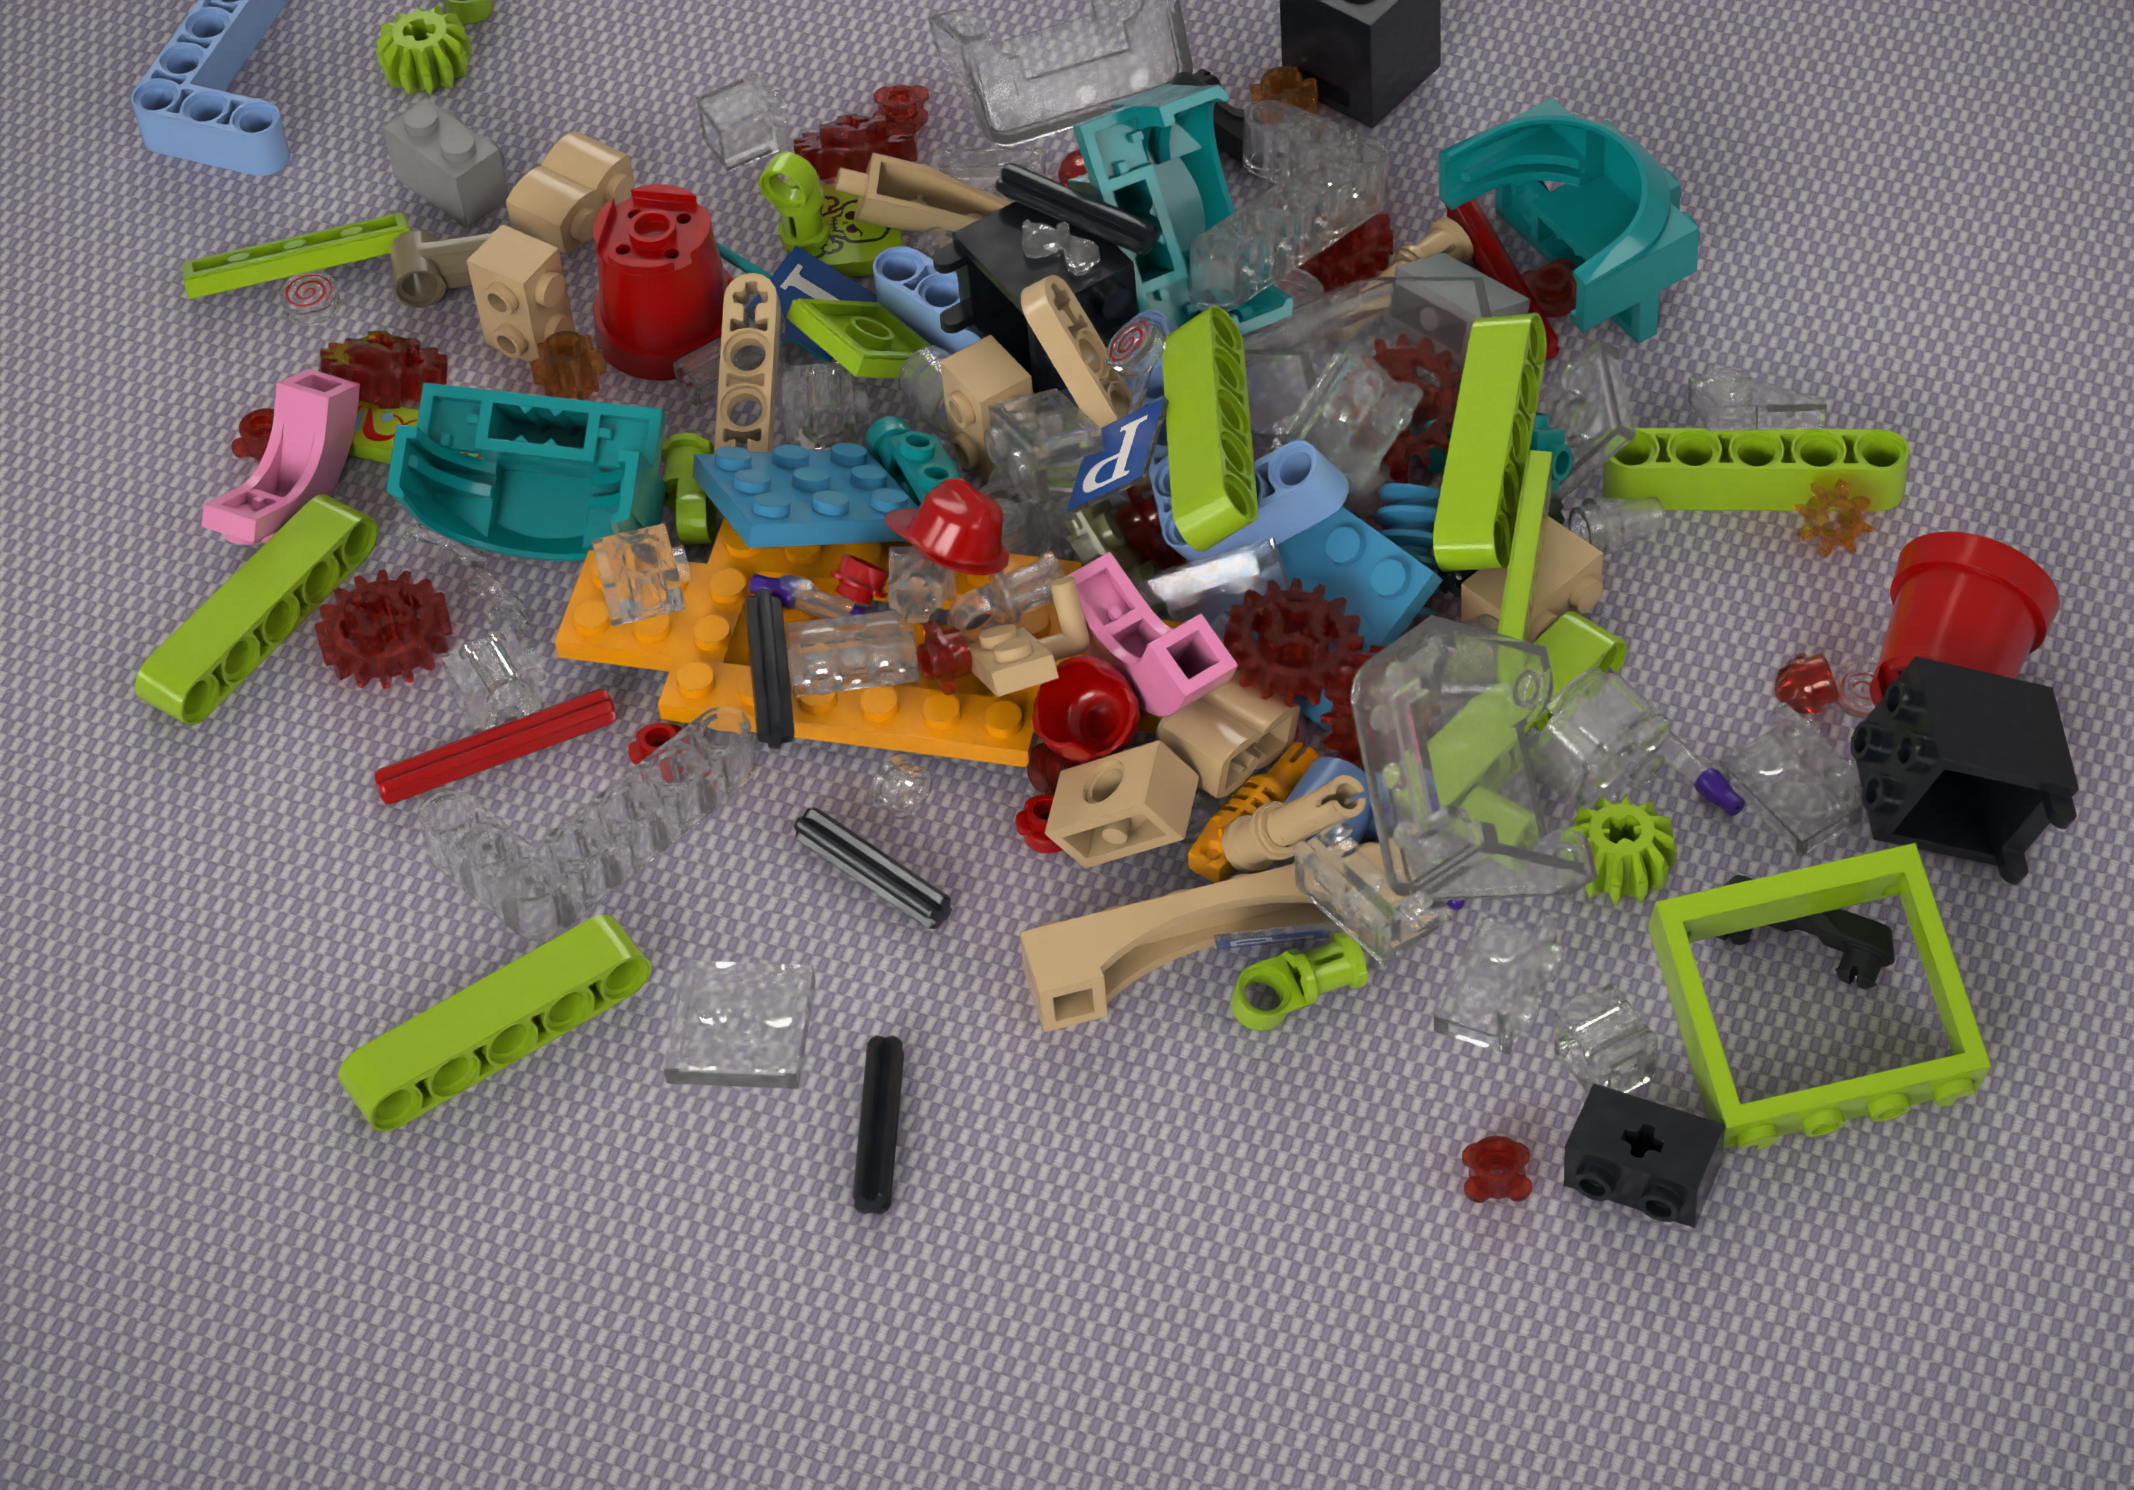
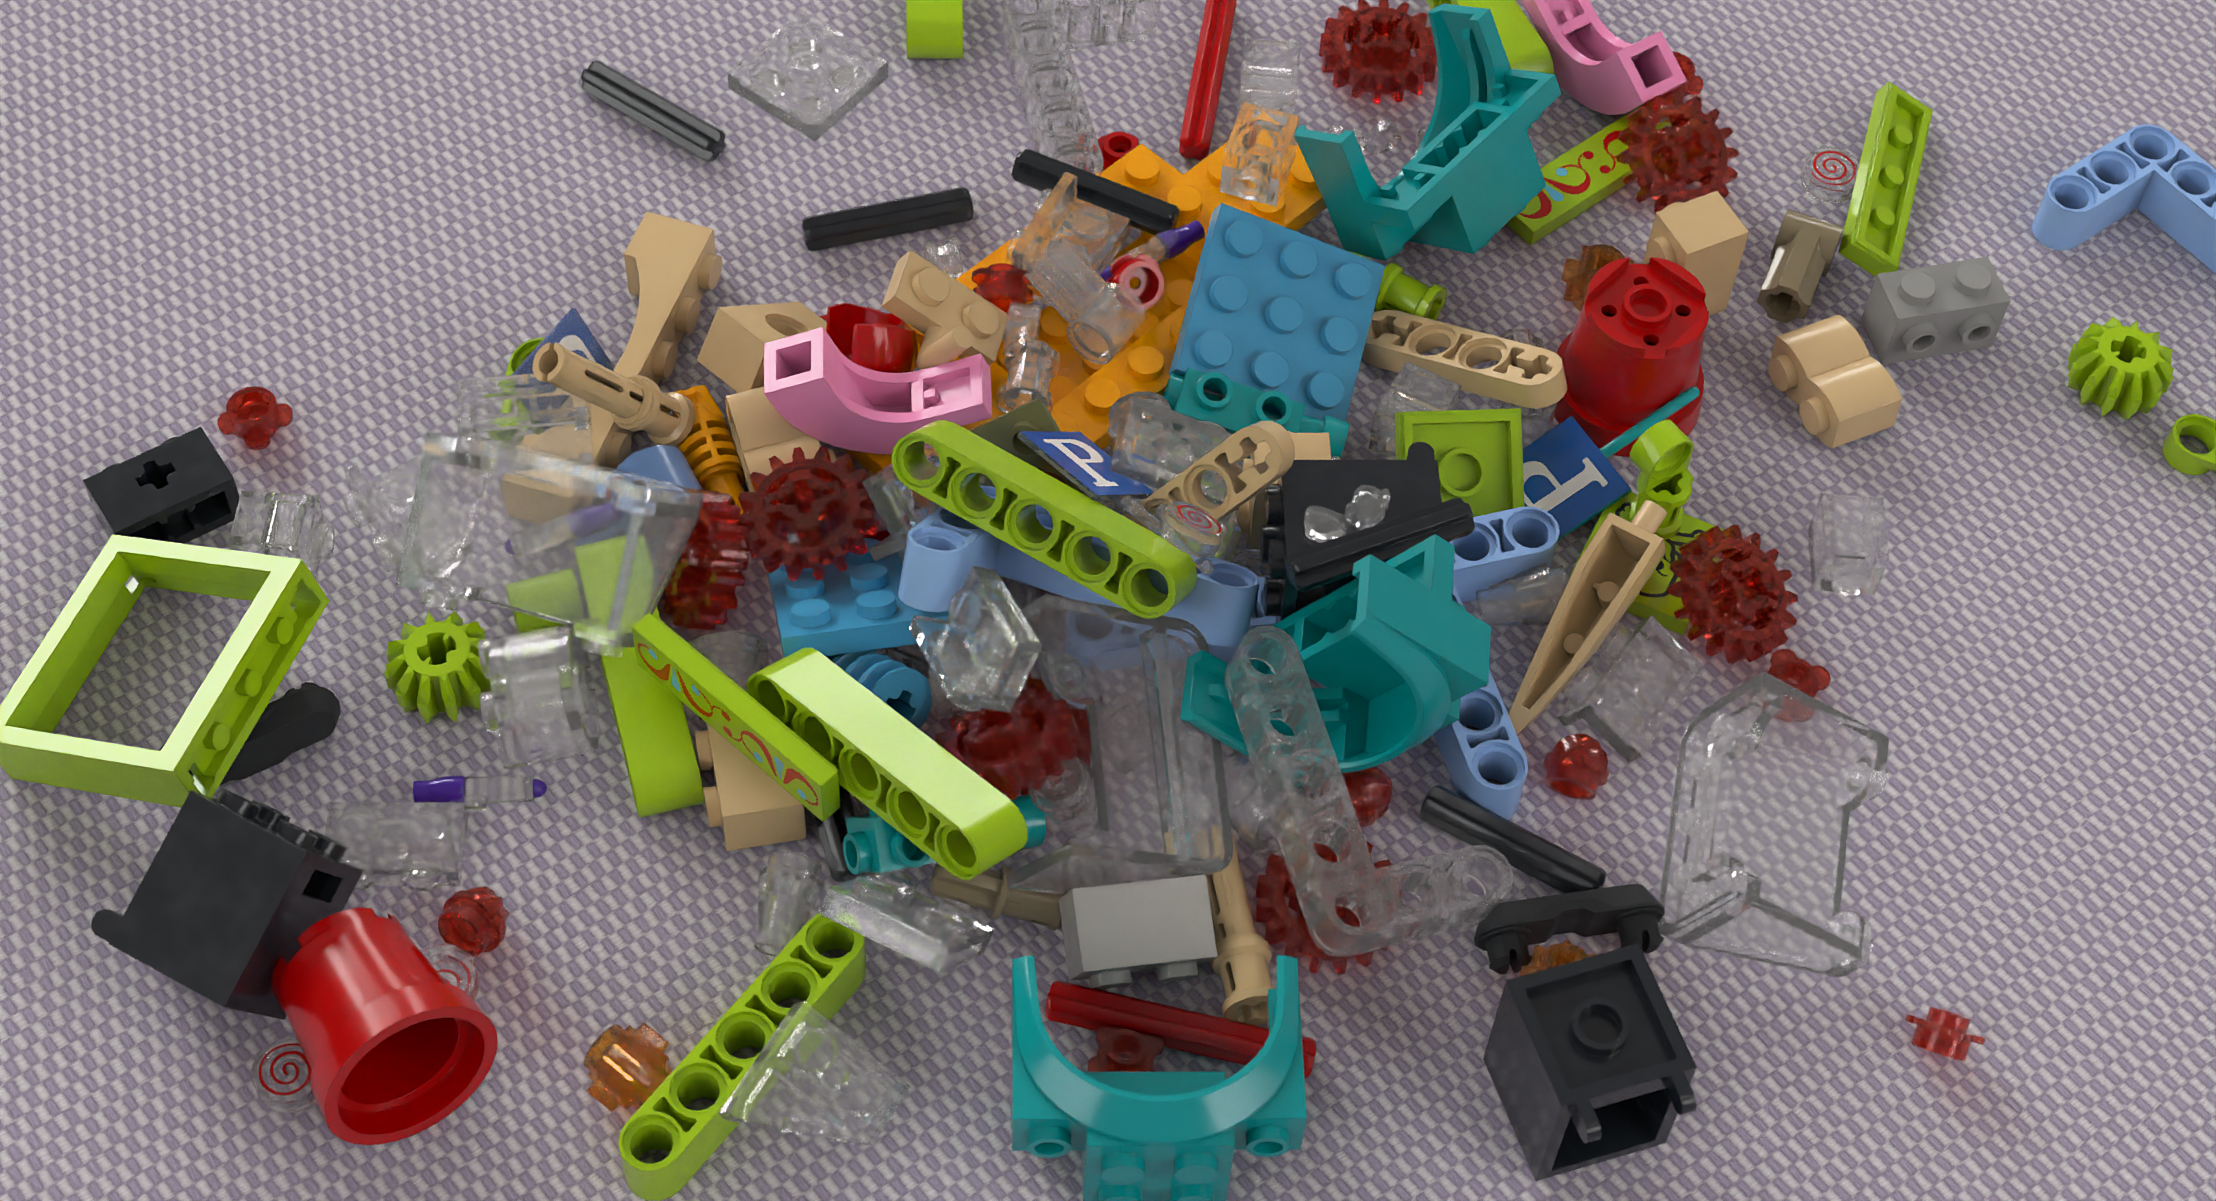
camera: 115 degrees right, 5 degrees up
red piece [885,478,1009,576] -> none

